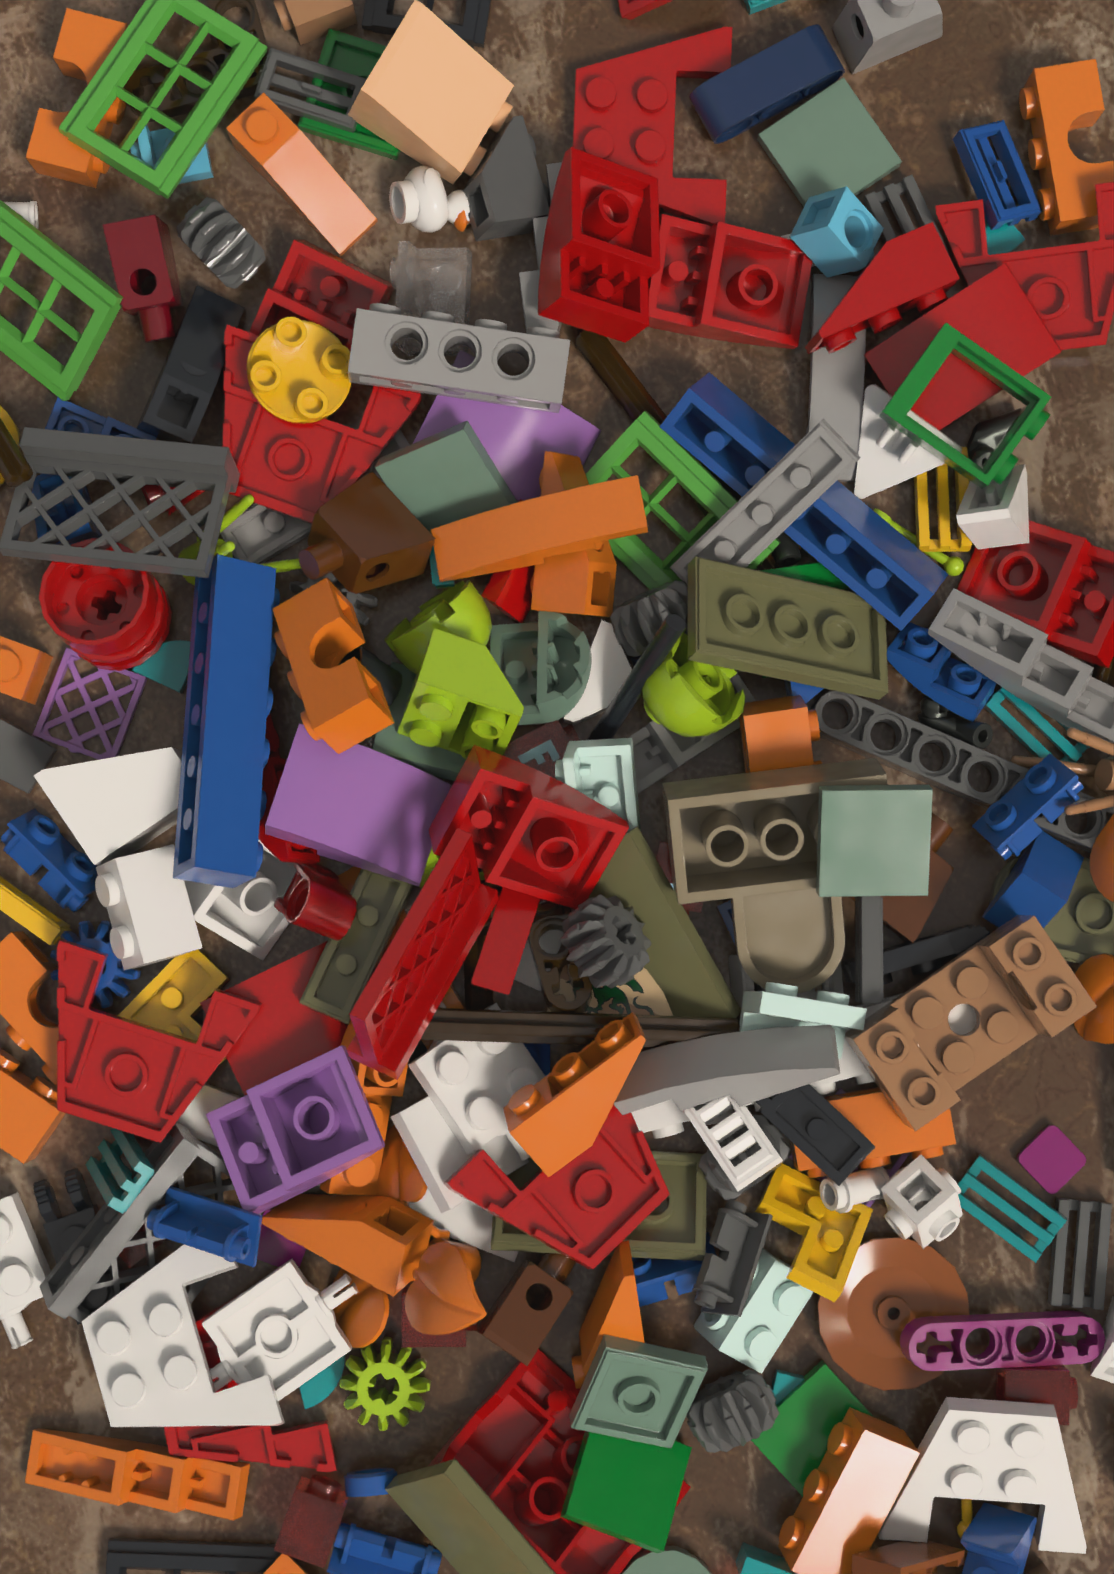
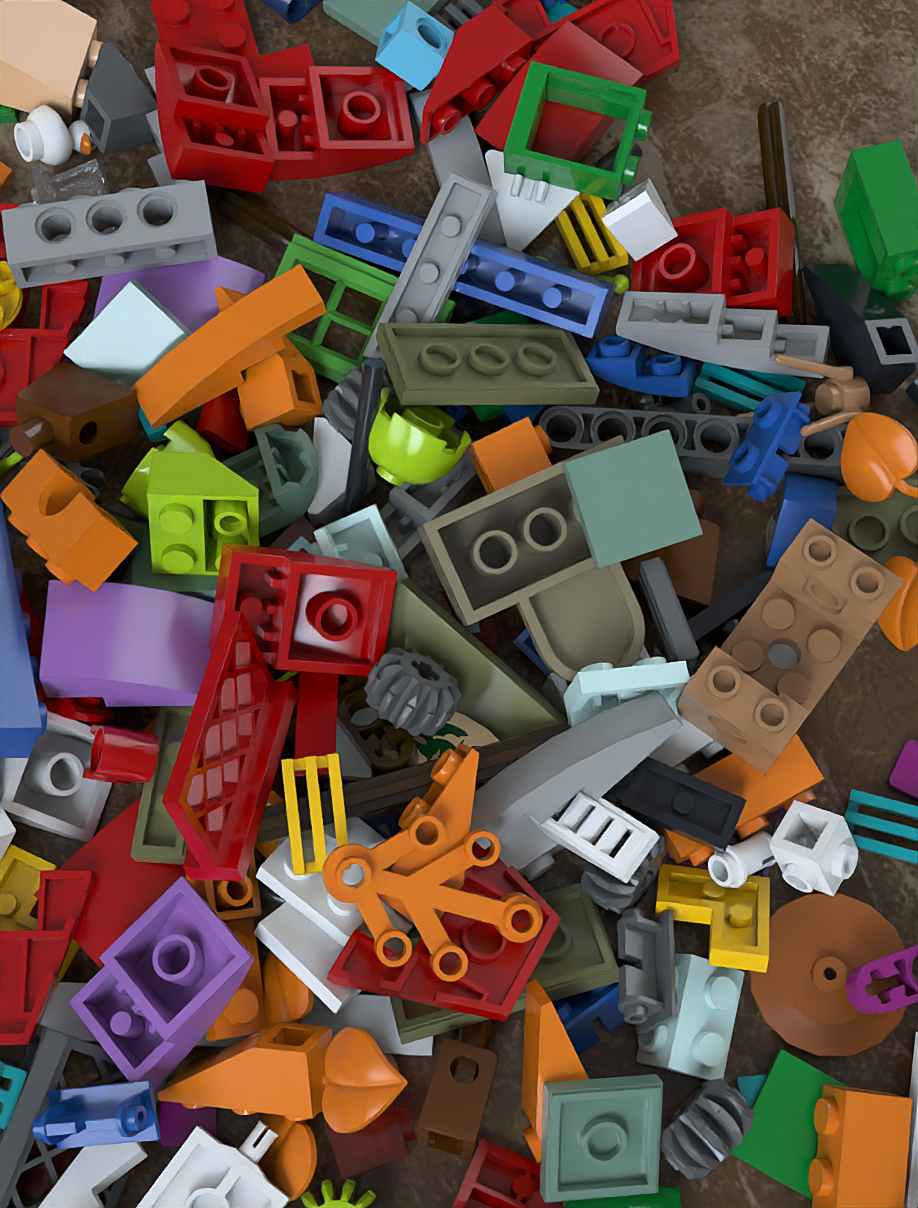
camera: 15 degrees left, 15 degrees down
none -> yellow tile [281,753,351,876]
none -> orange plant [322,814,543,982]

